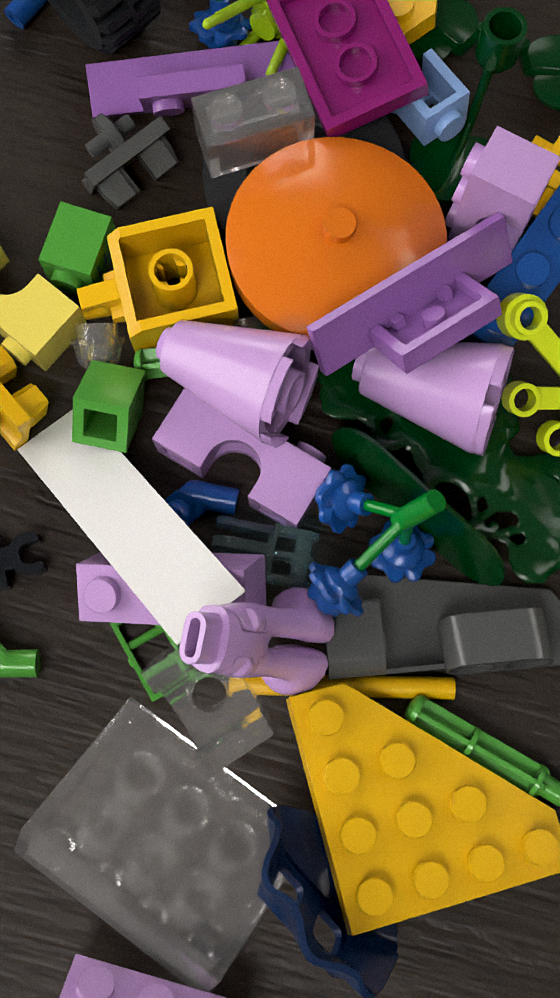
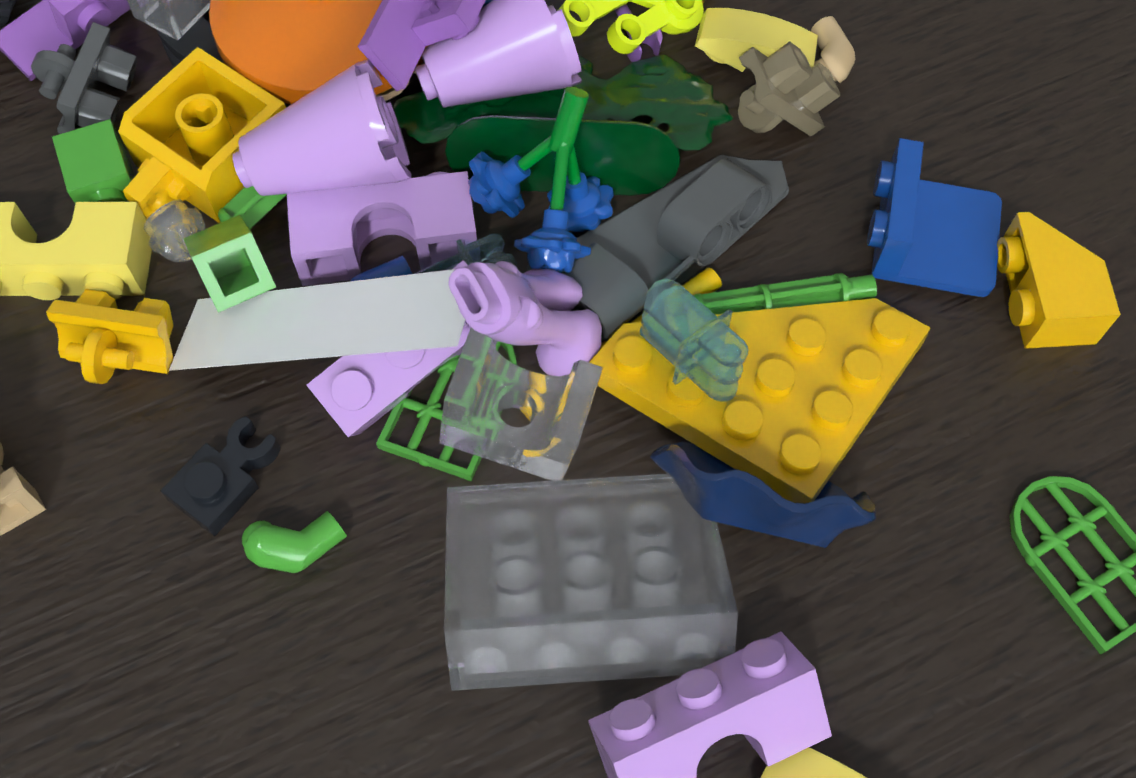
camera: 40 degrees left, 15 degrees down
none -> clear light blue arm [639,278,749,402]

